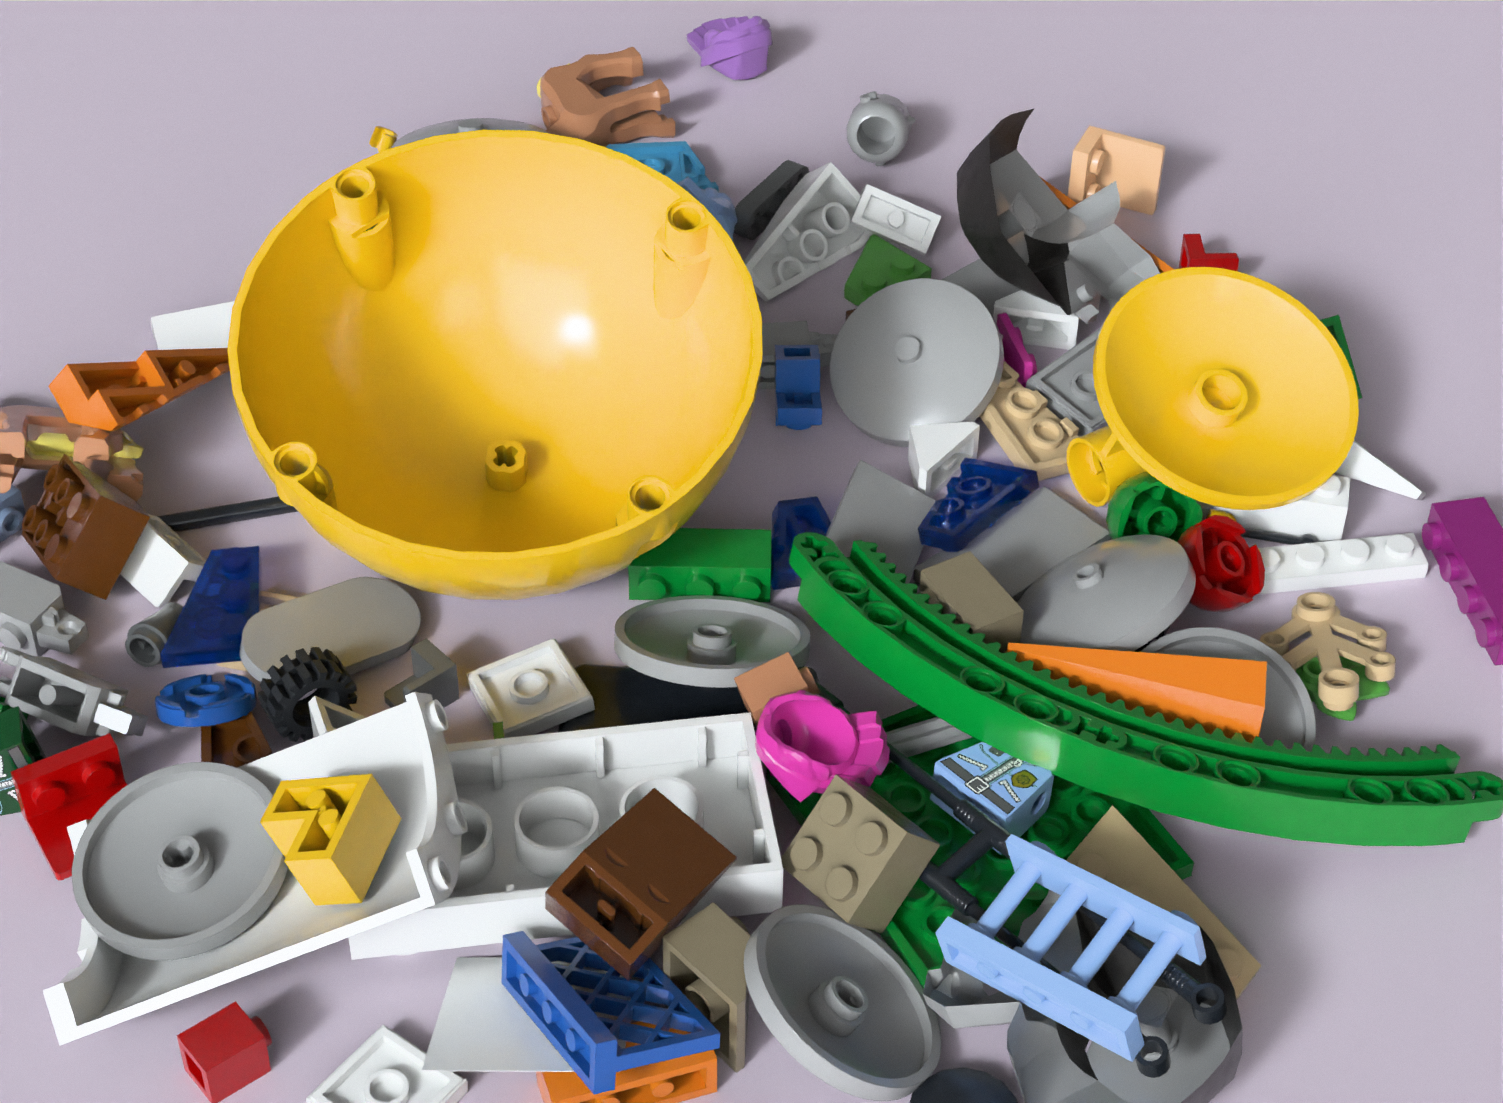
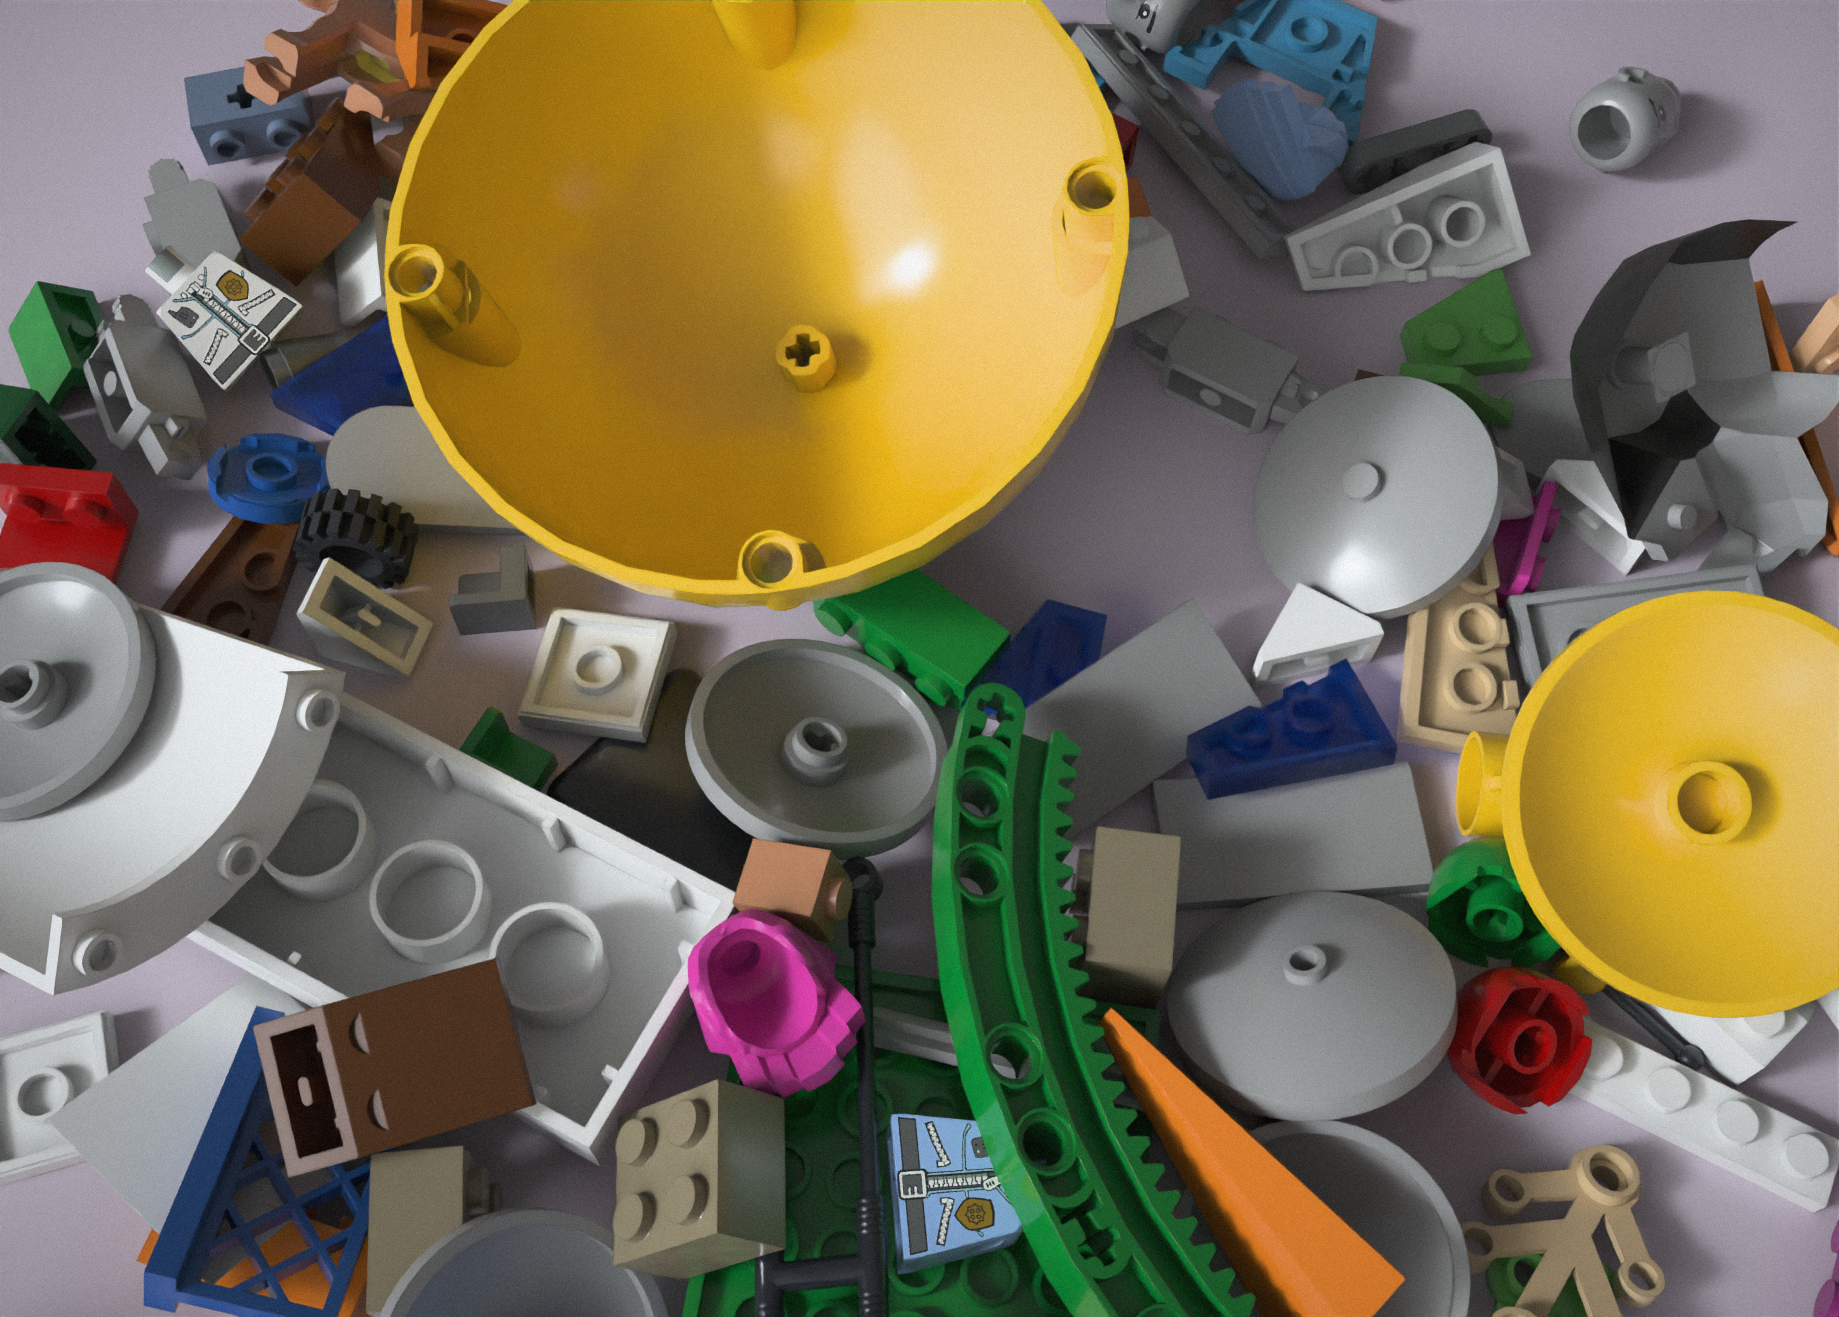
camera: 35 degrees right, 20 degrees up
yellow brick [260,774,402,905] -> none
blue brick [774,345,822,430] -> none
white panel [850,184,942,255] -> none
none -> torso [145,245,303,393]

